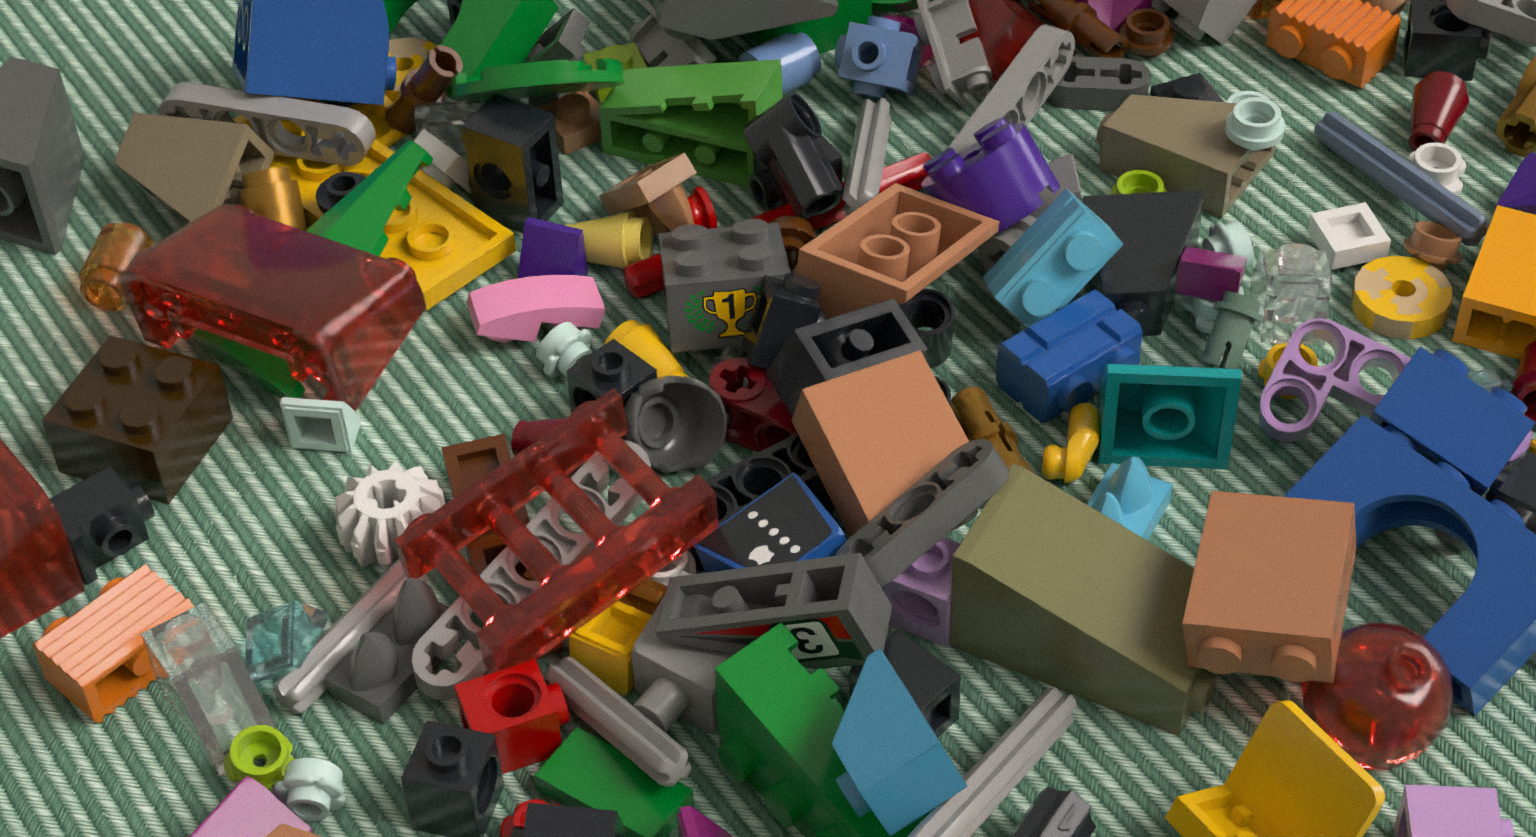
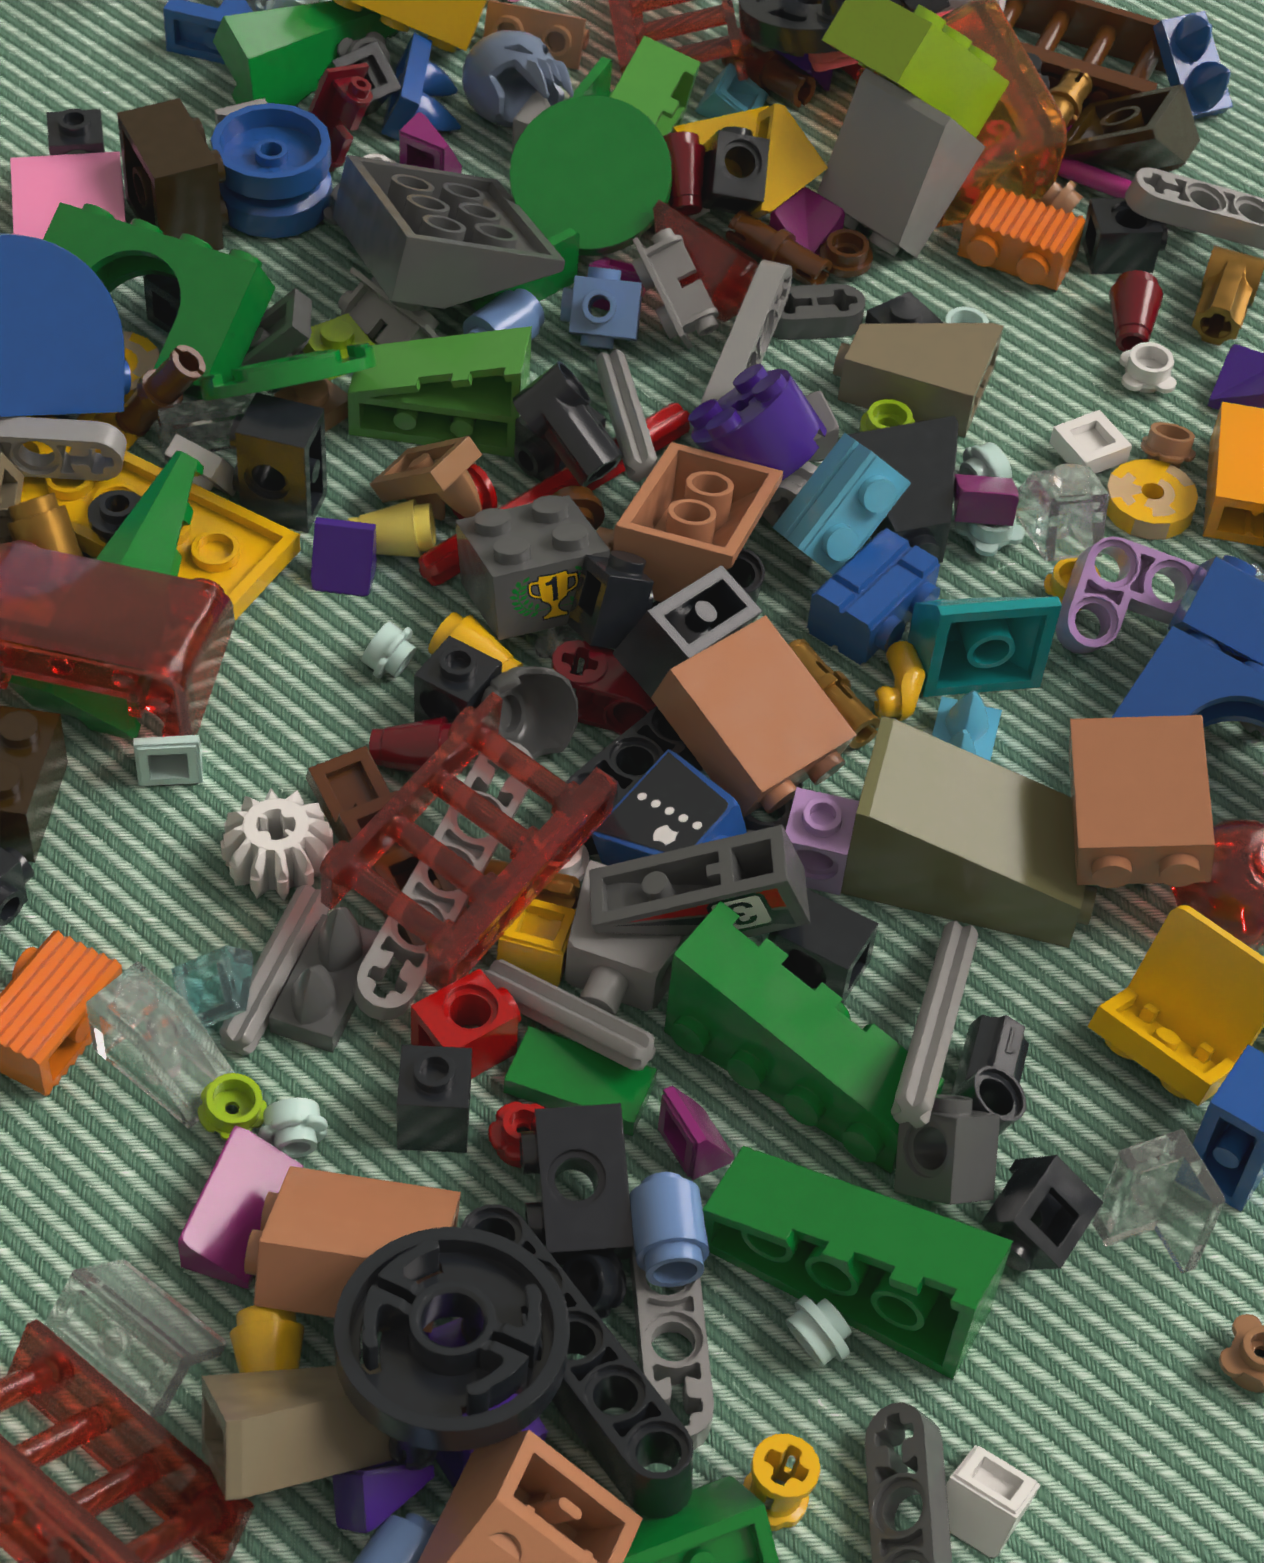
camera: 20 degrees left, 5 degrees up
bright pink slope [466,275,606,342] -> none
dark azure slope [832,648,968,836] -> none
dark grey beam [835,439,1009,588] -> none
sand green pin [1199,291,1262,369] -> none
light aqua plate [1225,97,1285,151] -> none
sand blue axle [1314,112,1490,246] -> none

